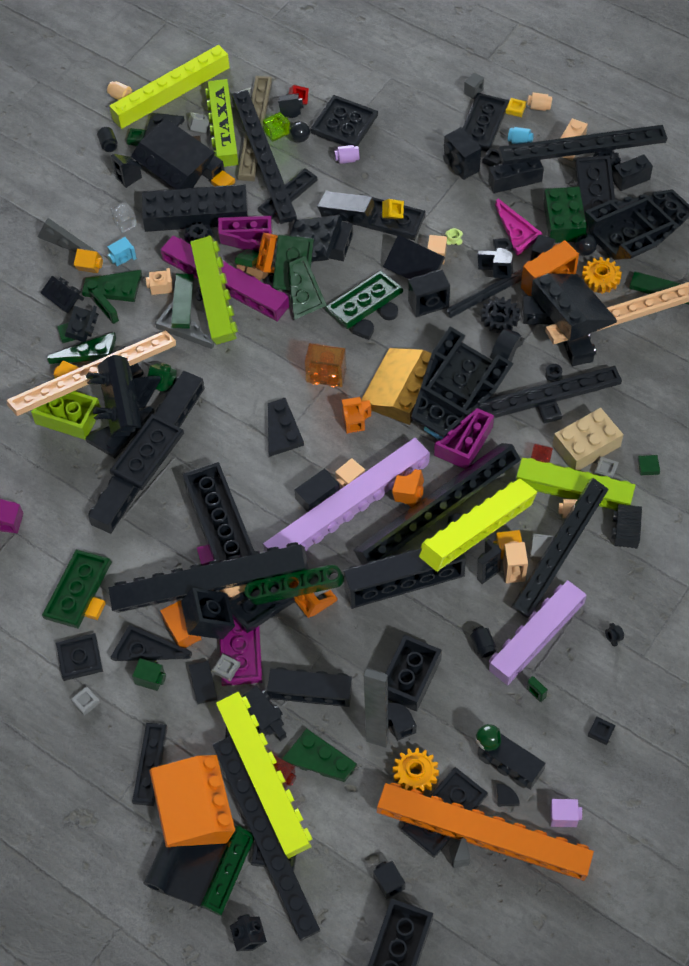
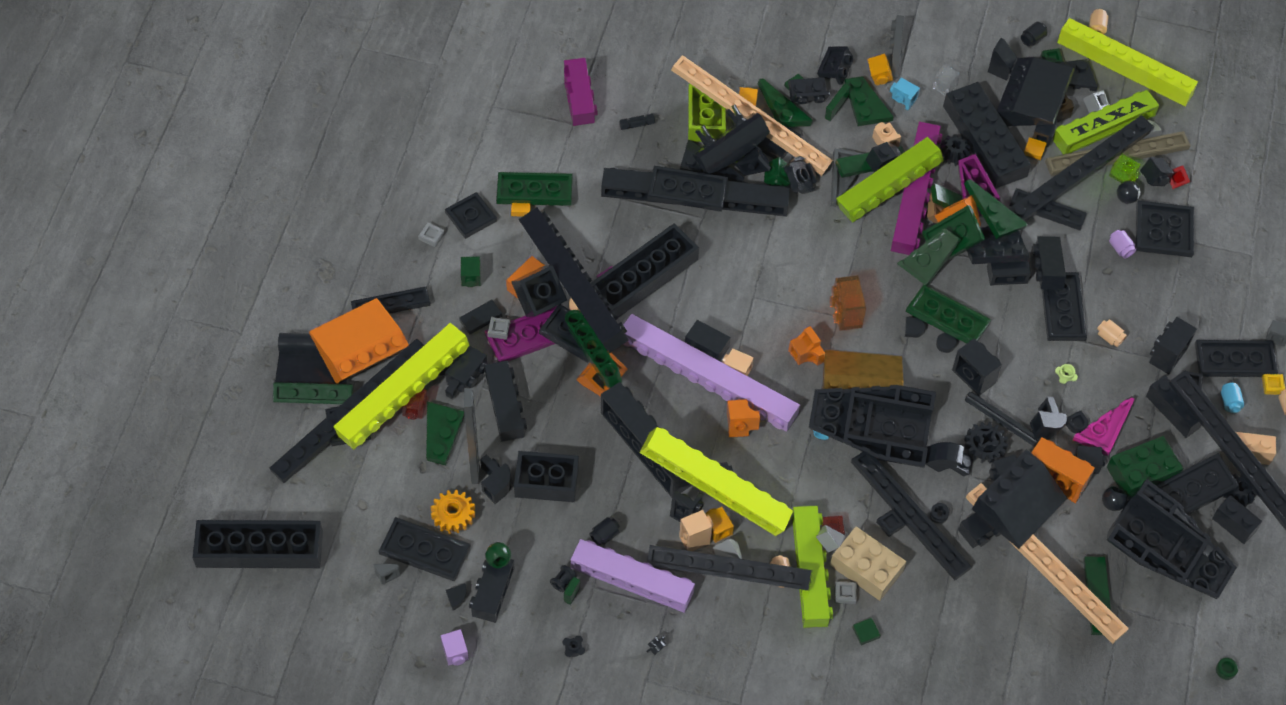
camera: 65 degrees right, 0 degrees up
black wing [111,624,192,661] -> none
black brick [230,914,267,951] -> none
black wing [268,398,304,457] -> none
black brick [353,443,521,565] -> none
black brick [373,861,405,900] -> none
orange brick [377,783,594,881] -> none
yellow slope [382,199,404,219] -> none
black tile [383,235,445,279] -> none
light nougat brick [427,235,447,264] -> none
magenta wedge [434,408,494,469] -> none
light orange gear [582,257,622,294] -> none
black tile [588,716,616,745] -> none
black brick [611,504,642,549] -> none
none -> black bush [550,565,577,592]
none -> black plate [562,636,585,657]
none -> black axle [619,113,655,130]
none -> black plate [784,156,817,194]
none -> light grey slope [816,525,846,552]
none -> black slope [866,142,901,173]
none -> dark green wing [964,179,1027,239]
none -> light nougat brick [1097,320,1127,347]

